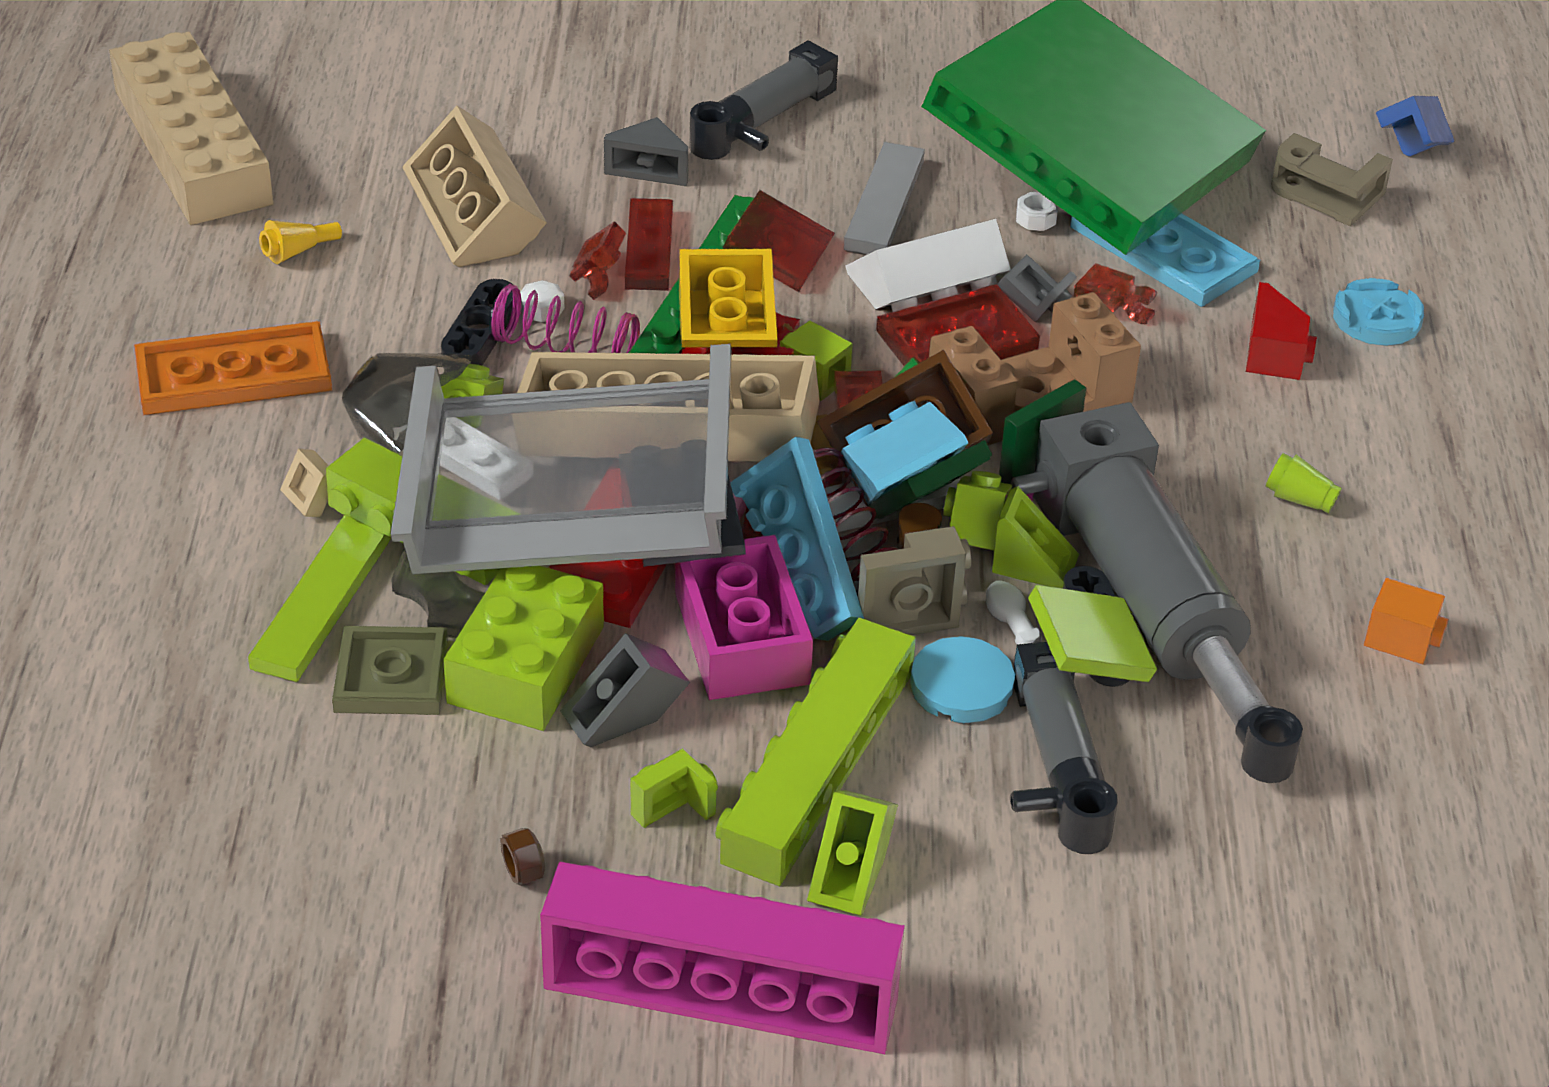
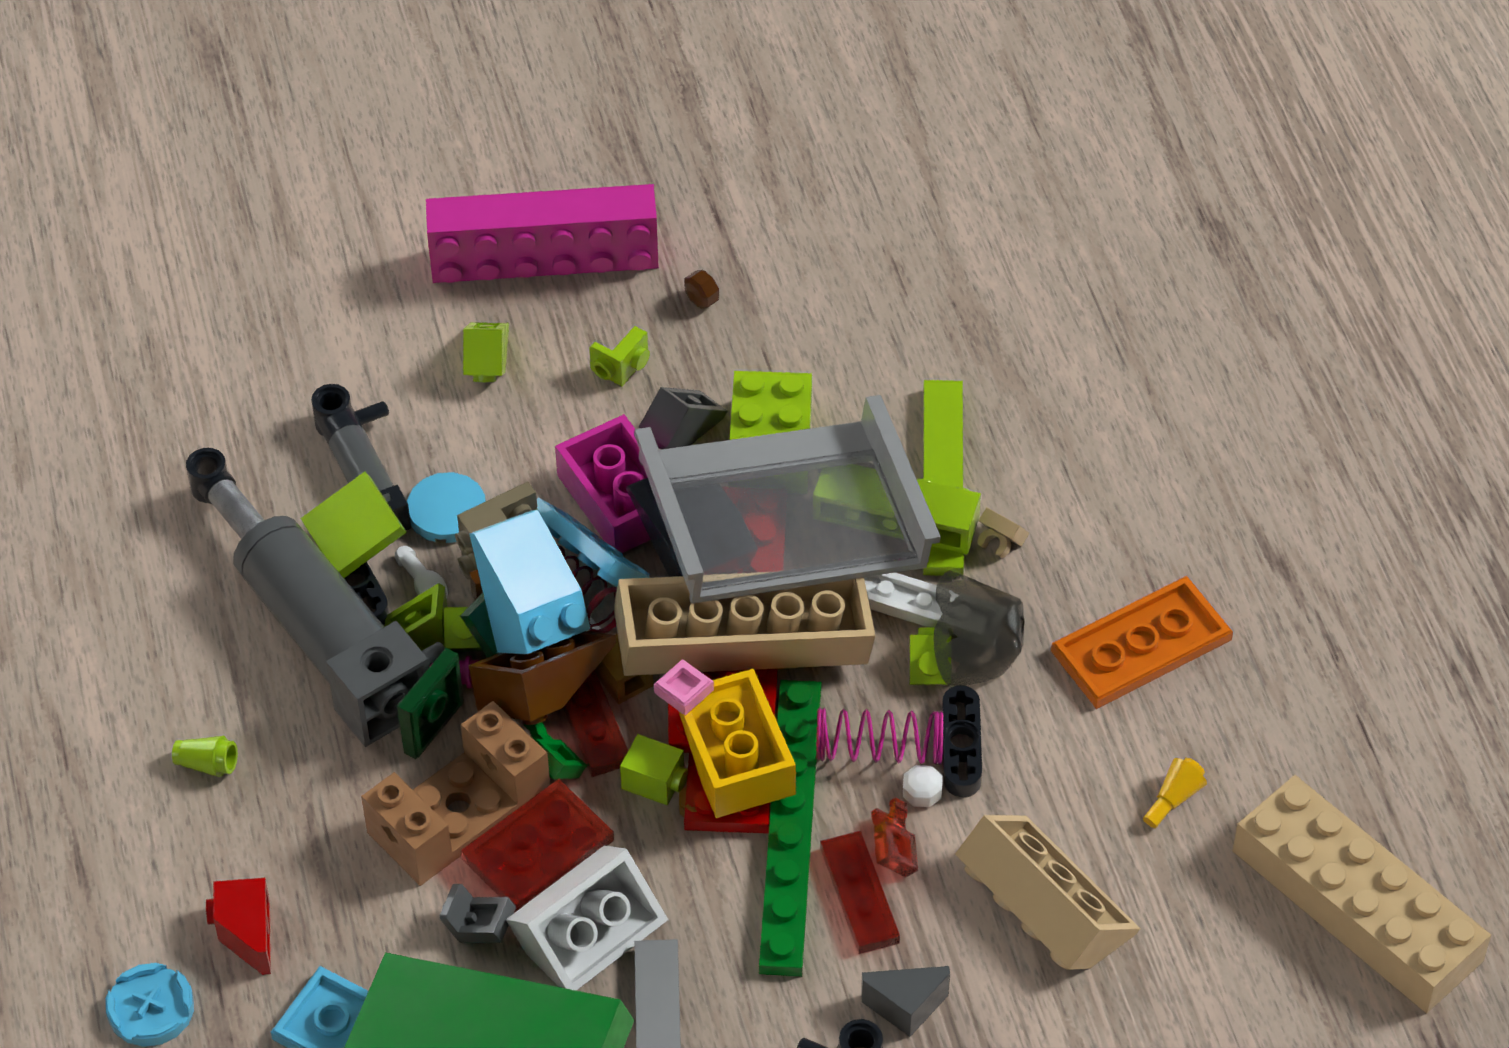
camera: 165 degrees right, 10 degrees up
olive tile [332,626,448,715] -> none
lime brick [715,617,916,887] -> none
clear red tile [723,190,835,292] -> none
clear red plate [1074,263,1157,324] -> none
orange brick [1364,578,1449,664] -> none
none -> bright pink tile [654,659,714,715]

